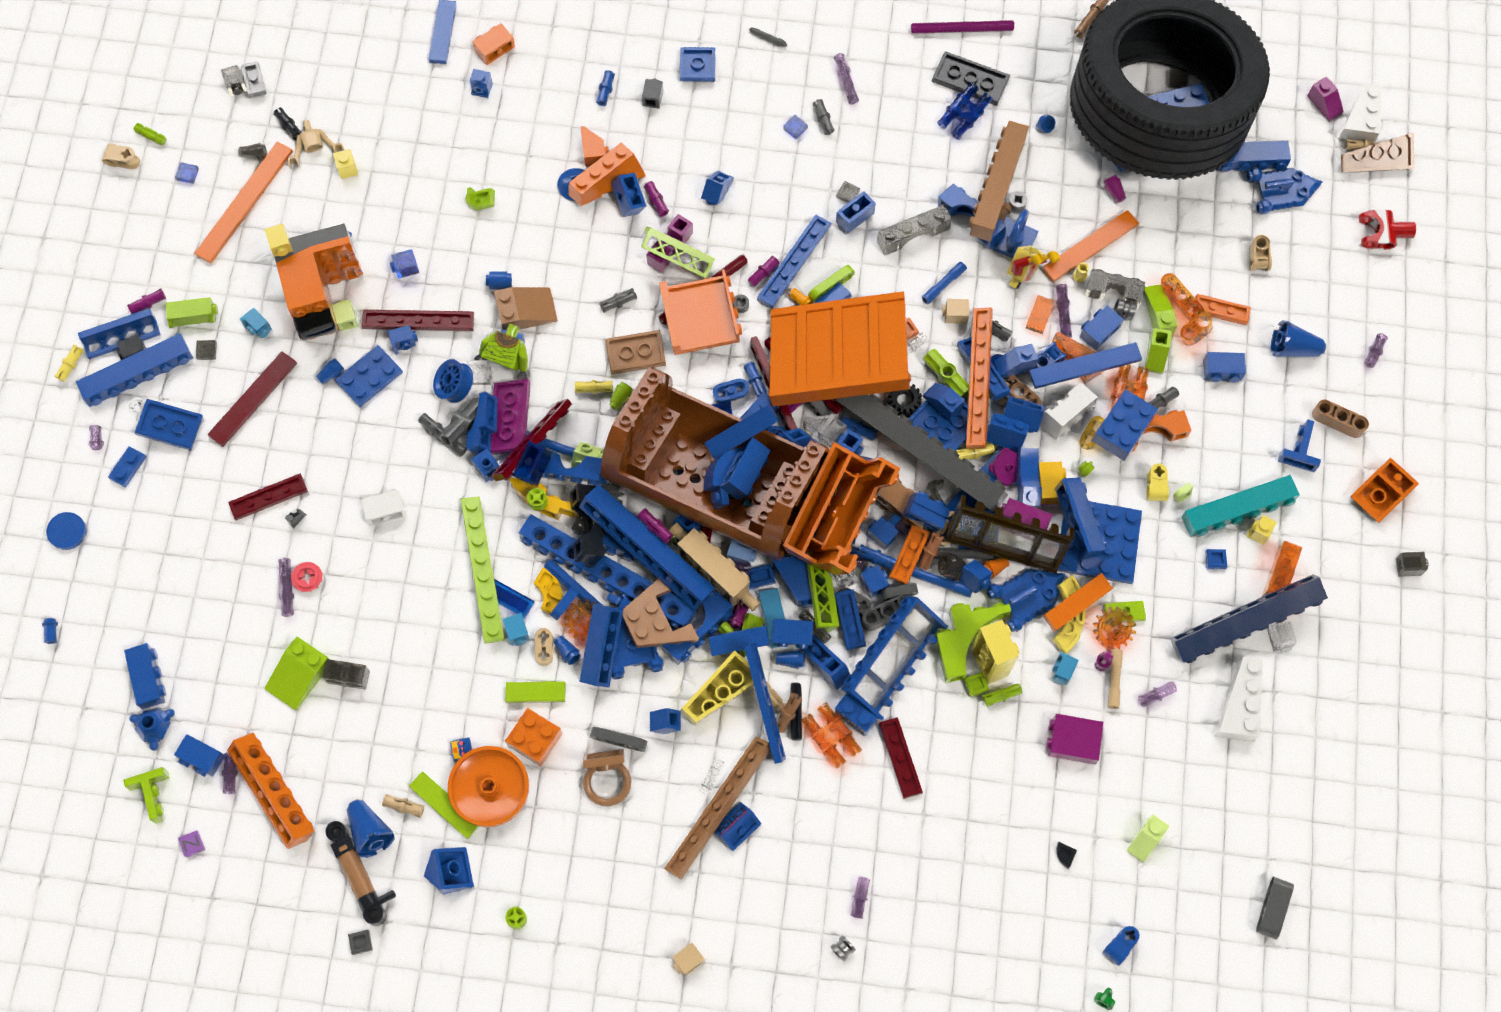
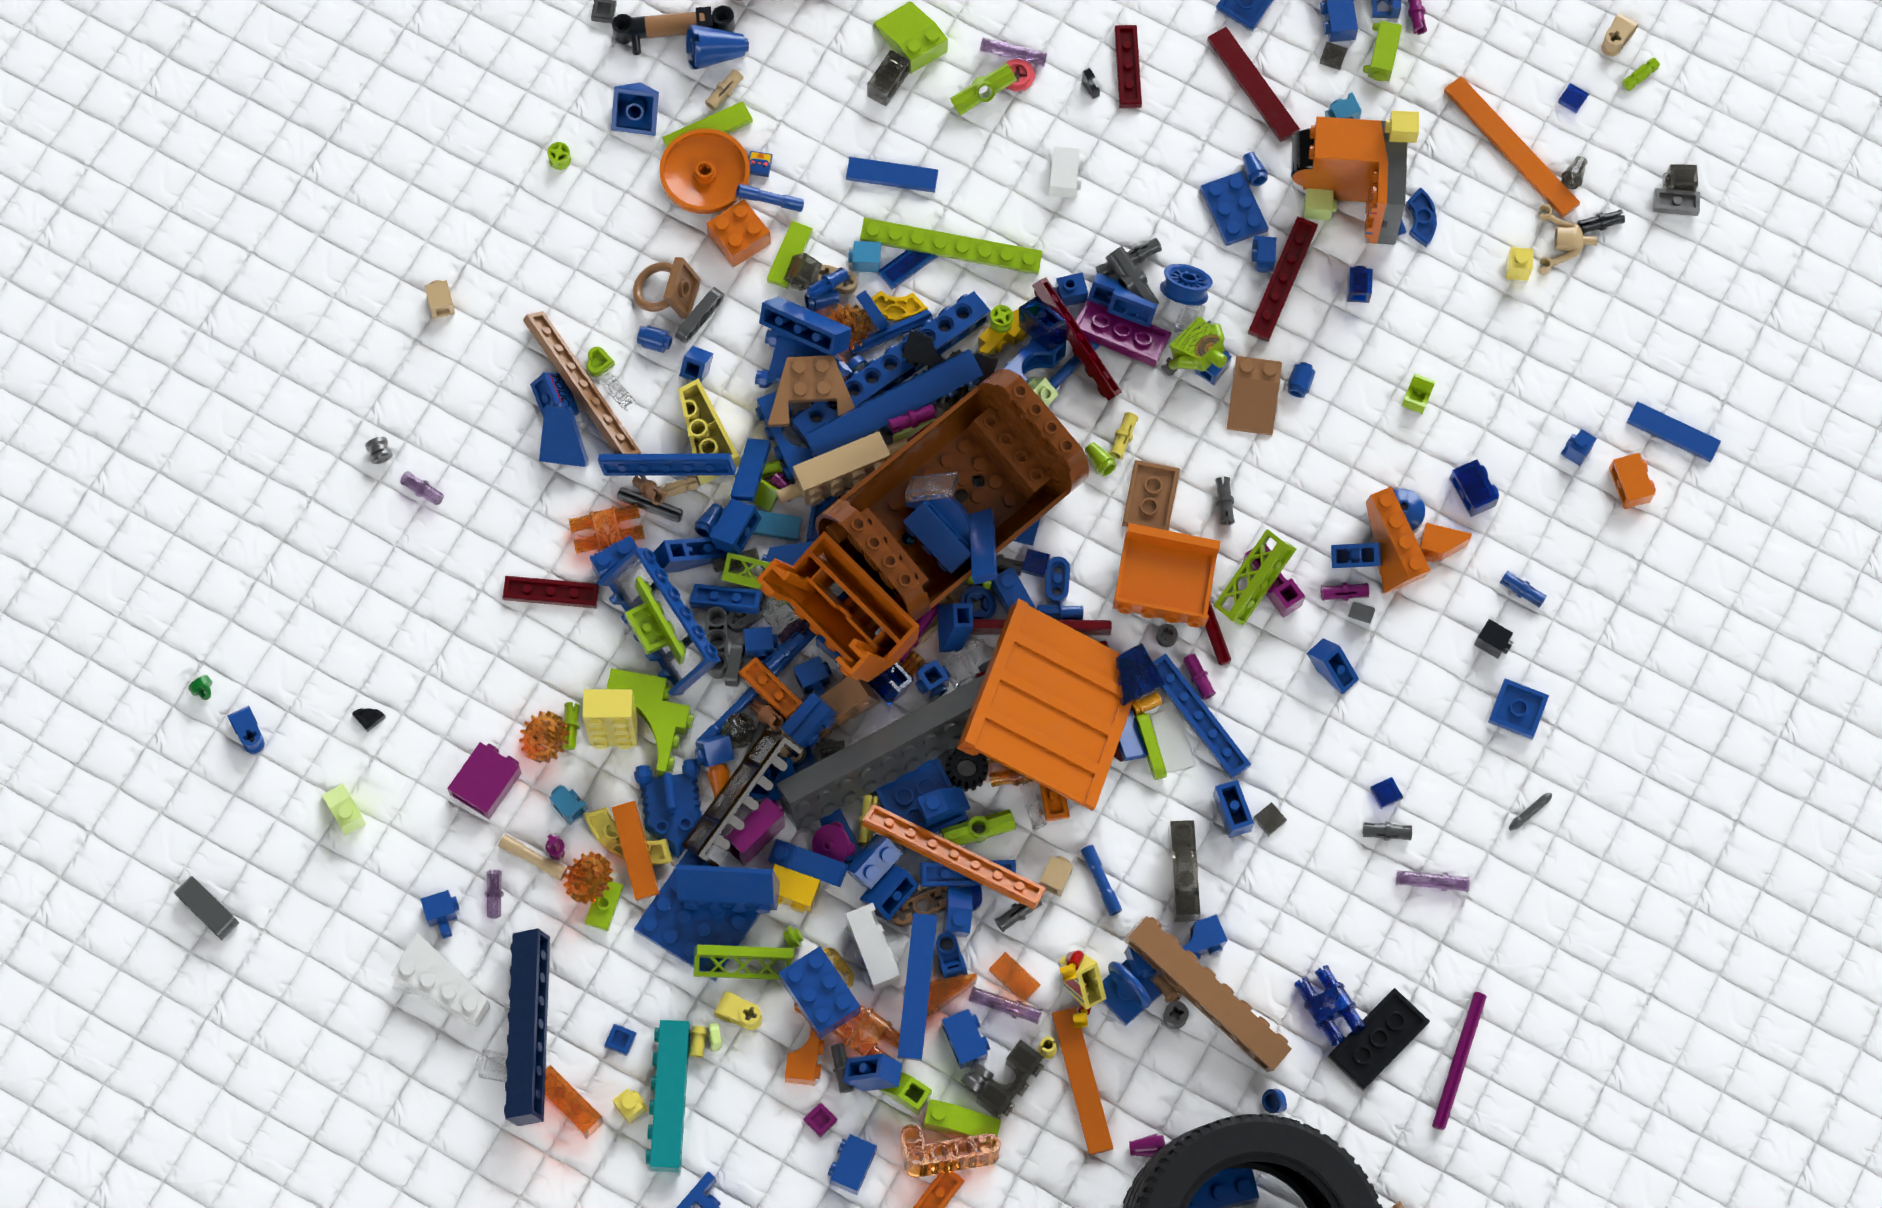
camera: 110 degrees right, 0 degrees up
none -> blue brick [420,890,460,939]
none -> clear orange gear [519,711,570,763]
none -> blue slope [539,401,589,467]
none -> lime tile [587,346,615,377]
none -> lime bracket [625,576,687,665]
none -> blue brick [637,325,673,353]
none -> light yellow pin [688,1026,709,1058]
none -> lime fence [693,945,795,980]
none -> blue piece [736,184,804,212]
none -> clear smoke brick [783,253,822,291]
none -> magenta tile [803,1102,838,1138]
none -> blue axle [806,267,849,299]
none -> blue brick [843,1053,903,1091]
none -> blue tile [846,157,938,193]
none -> clear tile [905,471,959,502]
none -> lime piece [950,63,1017,116]
none -> clear blue slope [1116,643,1165,706]
none -> dark grey tile [1348,601,1375,624]
none -> clear blue brick [1449,459,1499,517]

